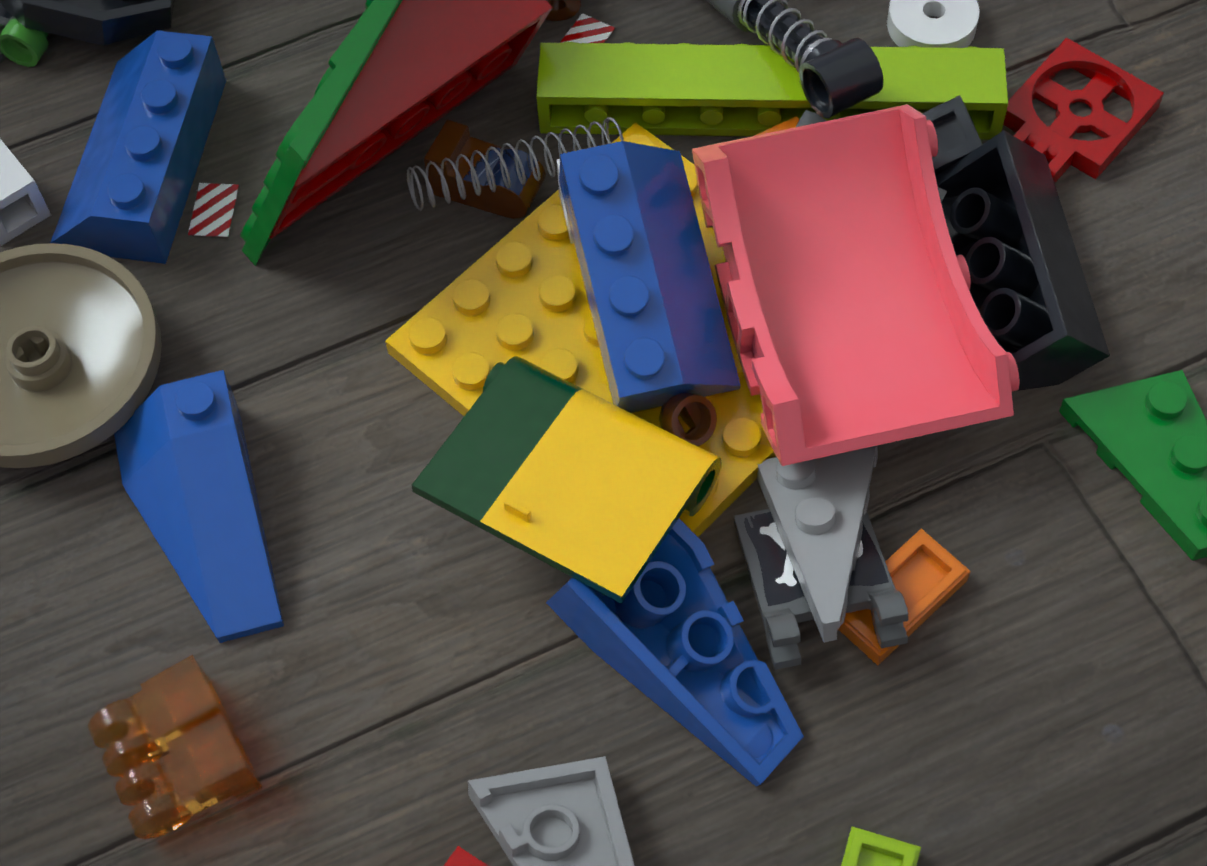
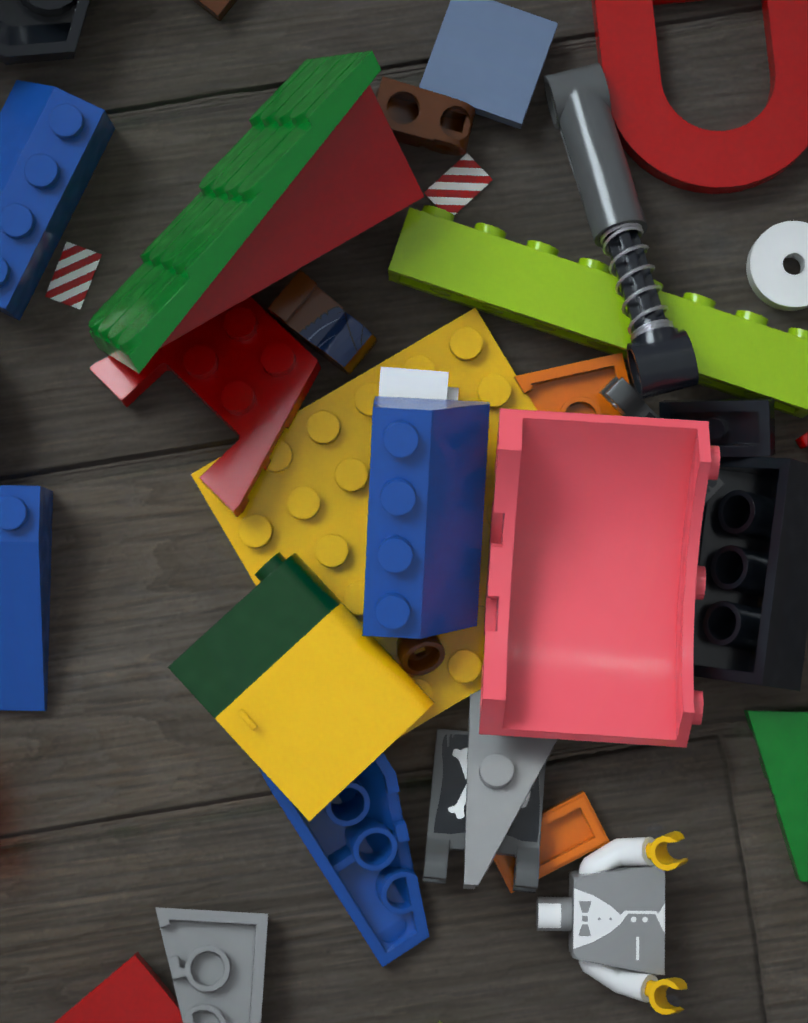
camera: 15 degrees right, 25 degrees up
light grey piece [407,117,624,211] -> none
none -> red wing [89,297,321,517]
none -> torso [536,831,688,1015]

